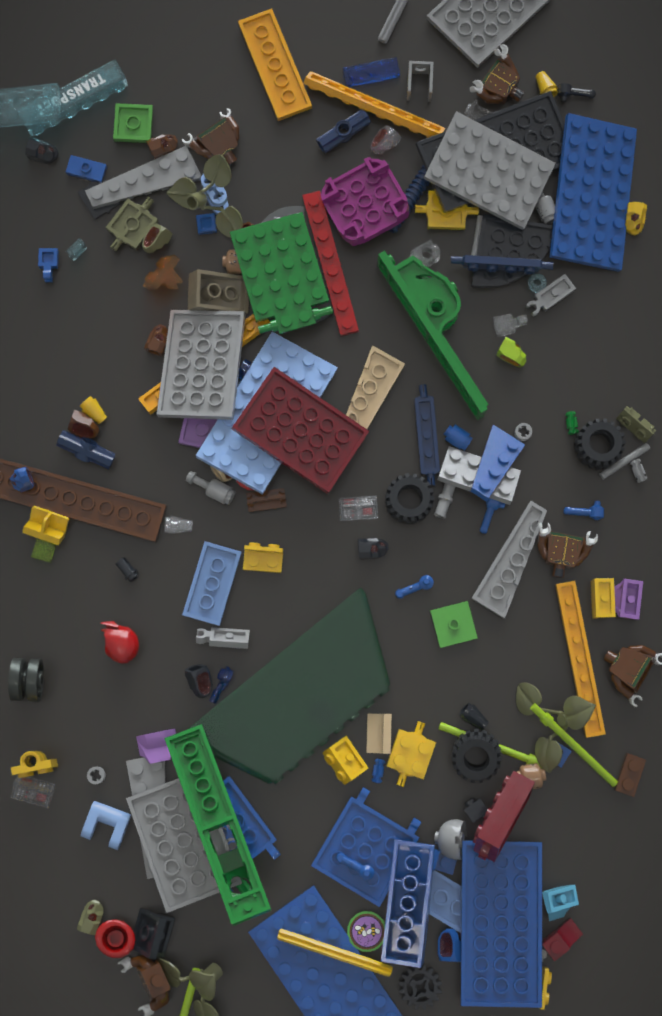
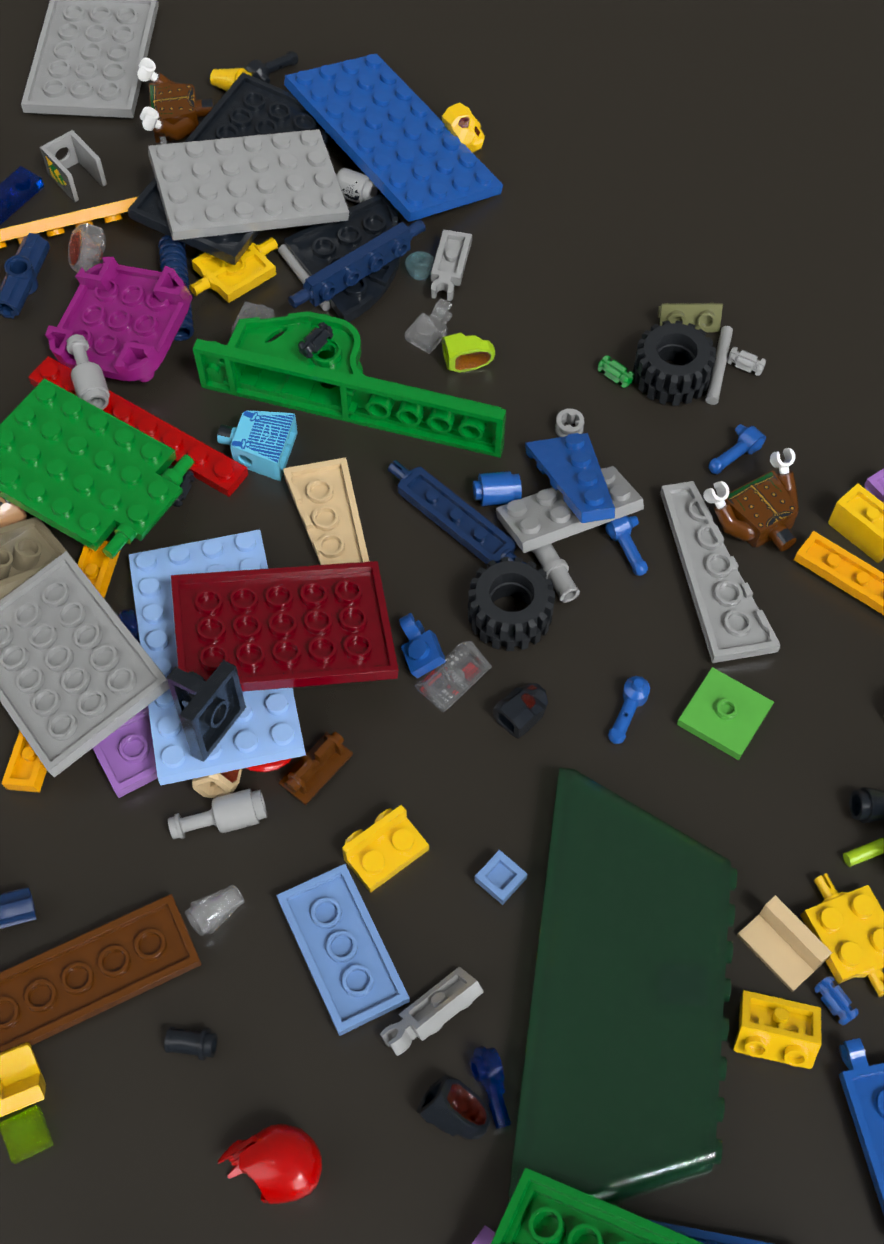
camera: 40 degrees left, 20 degrees down
none -> light grey piece [66,334,110,410]
none -> black bracket [166,660,246,762]
none -> medium azure torso [217,410,298,481]
none -> black piece [298,322,333,358]
none -> blue plate [399,613,446,679]
none -> medium blue plate [474,850,527,905]

